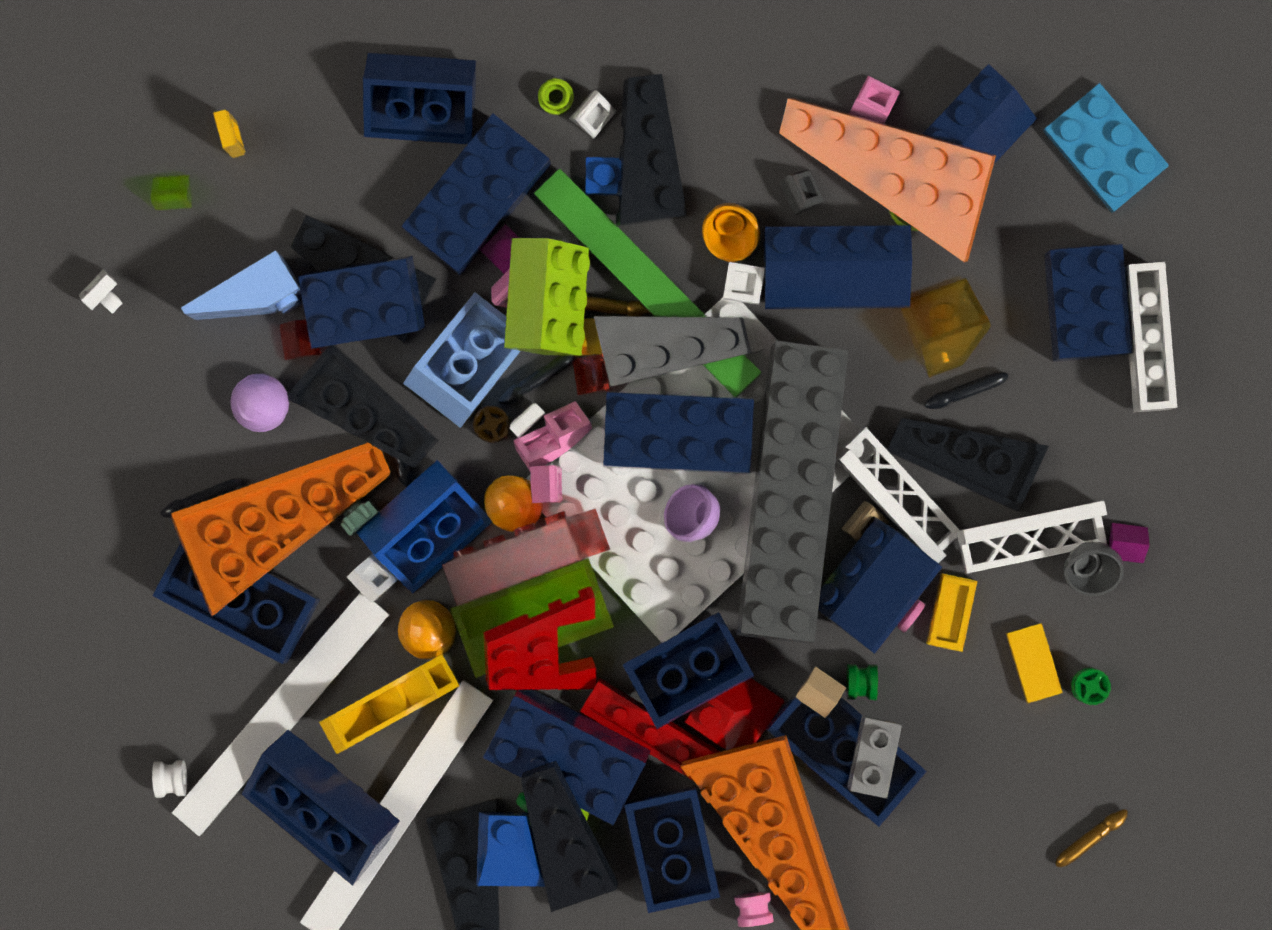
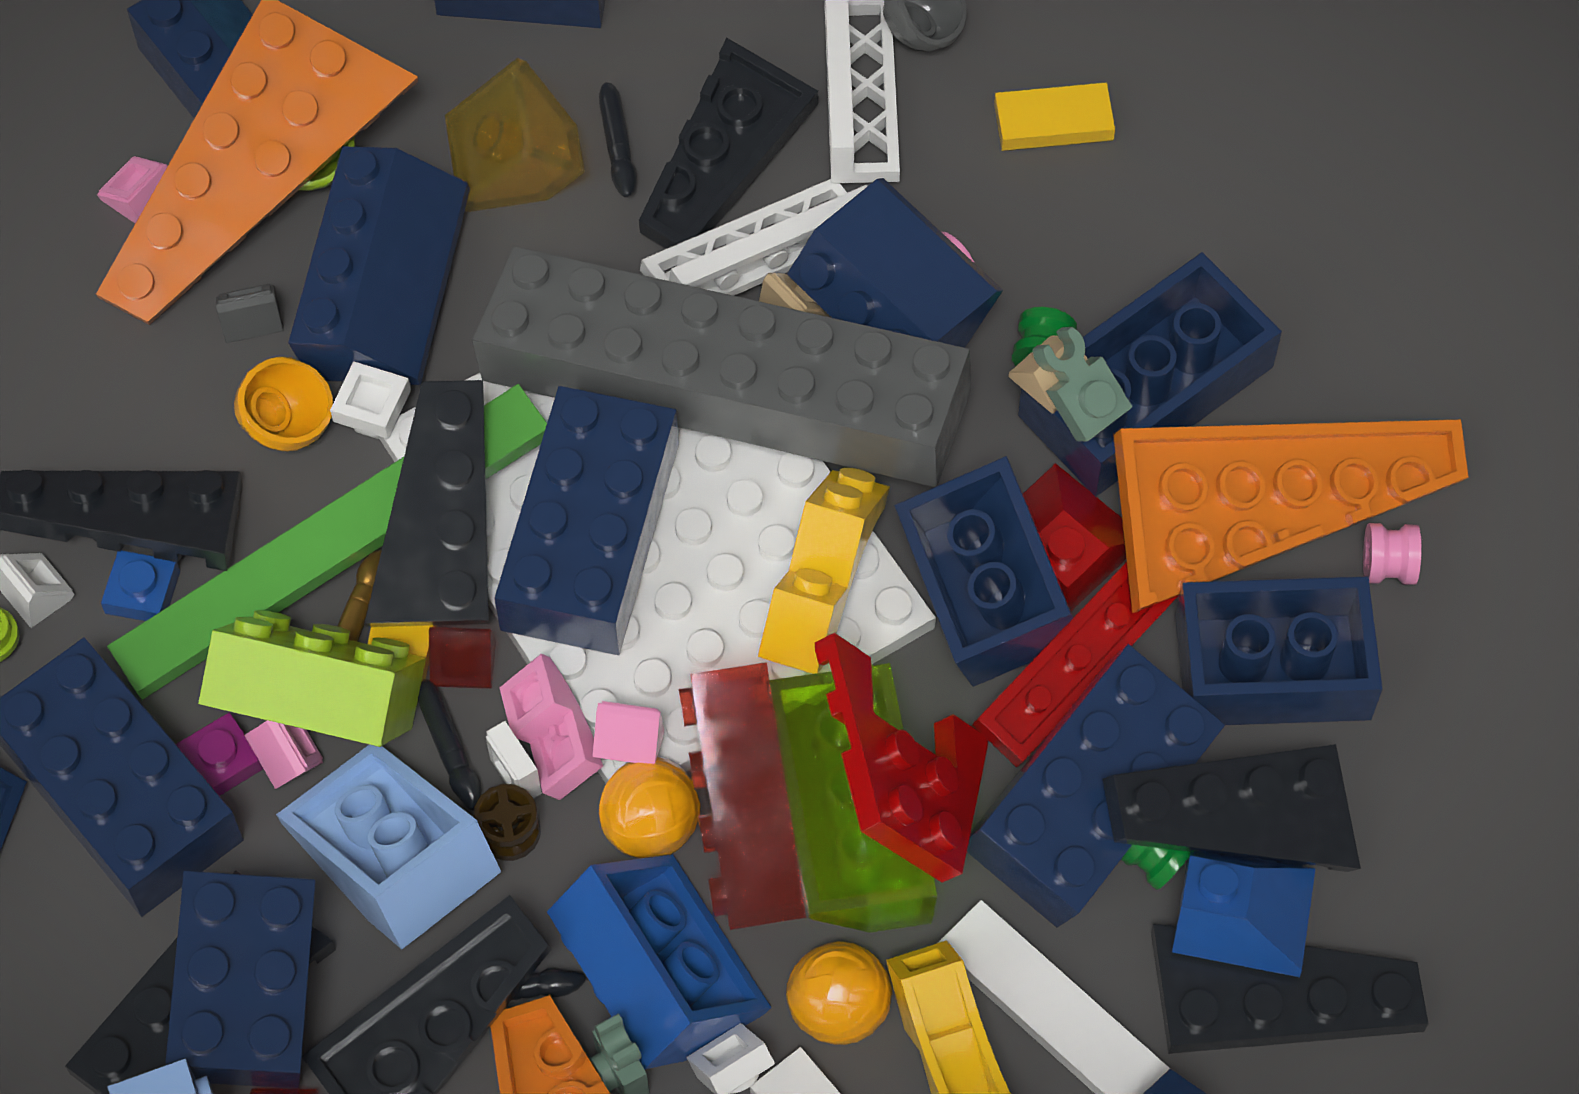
camera: 75 degrees left, 25 degrees down
lavender piece [664,484,720,542] -> none
light grey brick [847,716,902,798] -> none
yellow tile [926,573,978,652] -> none
pearl gold piece [1055,809,1128,867] -> none
green wheel [1071,668,1111,705] -> none
none -> yellow arch [758,468,890,675]
none -> sand green plate [1032,327,1132,441]

